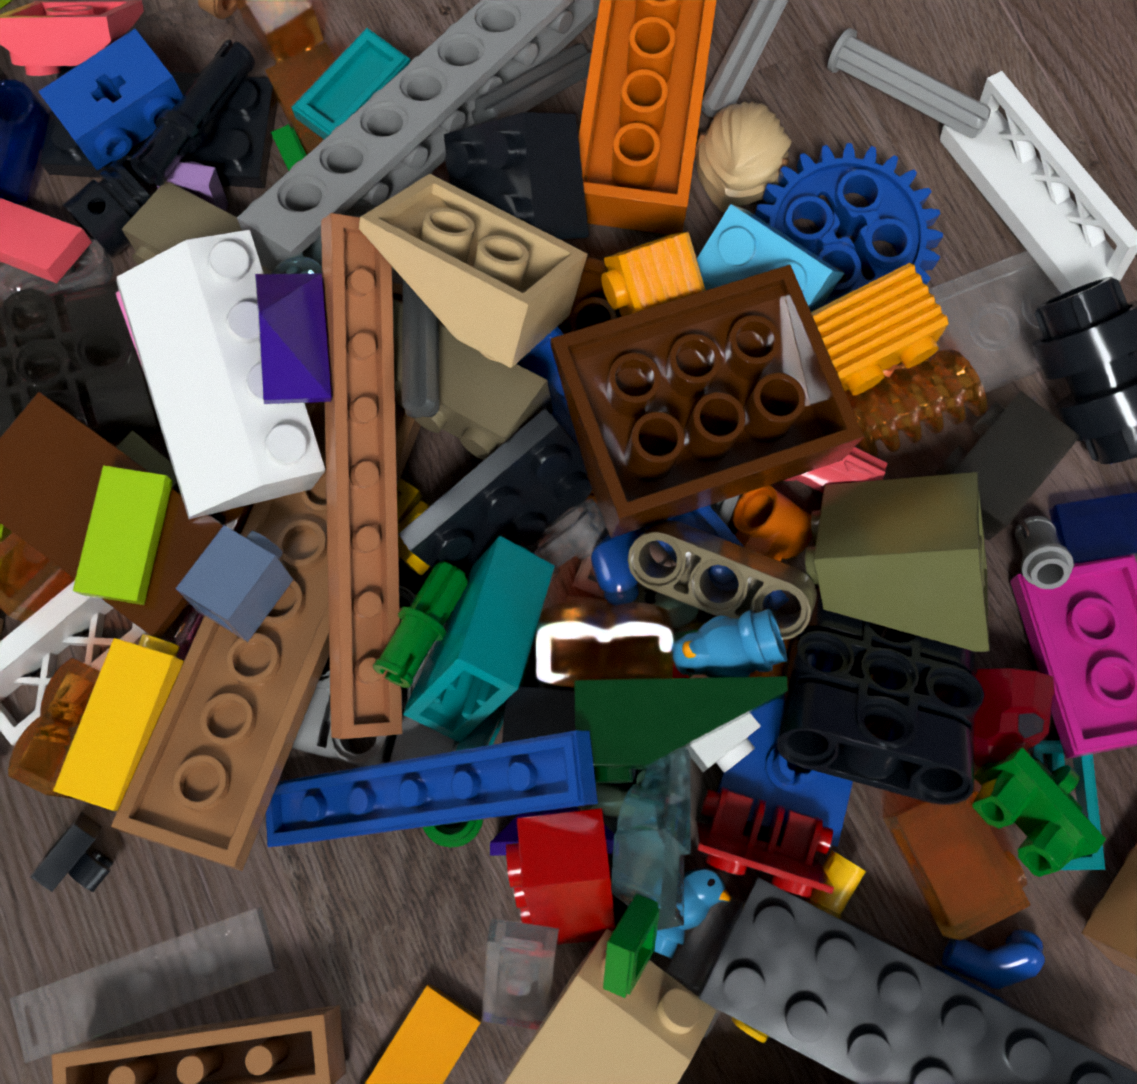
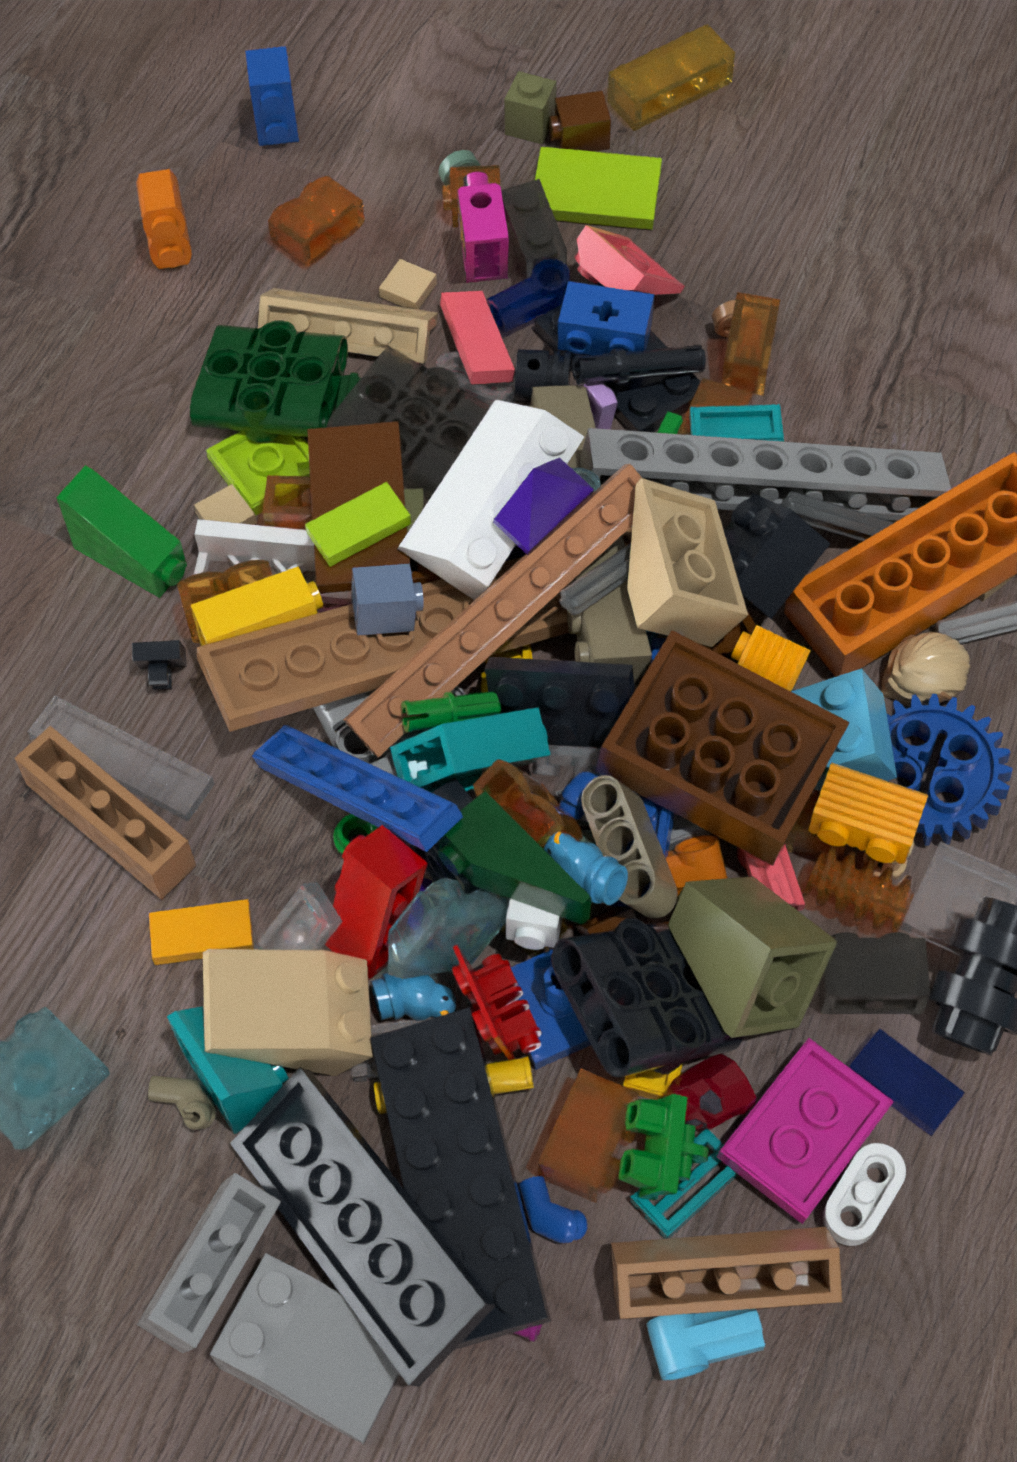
camera: 45 degrees right, 15 degrees down
green tile [603,893,660,998] -> none
light grey pin [1014,516,1074,589] -> none

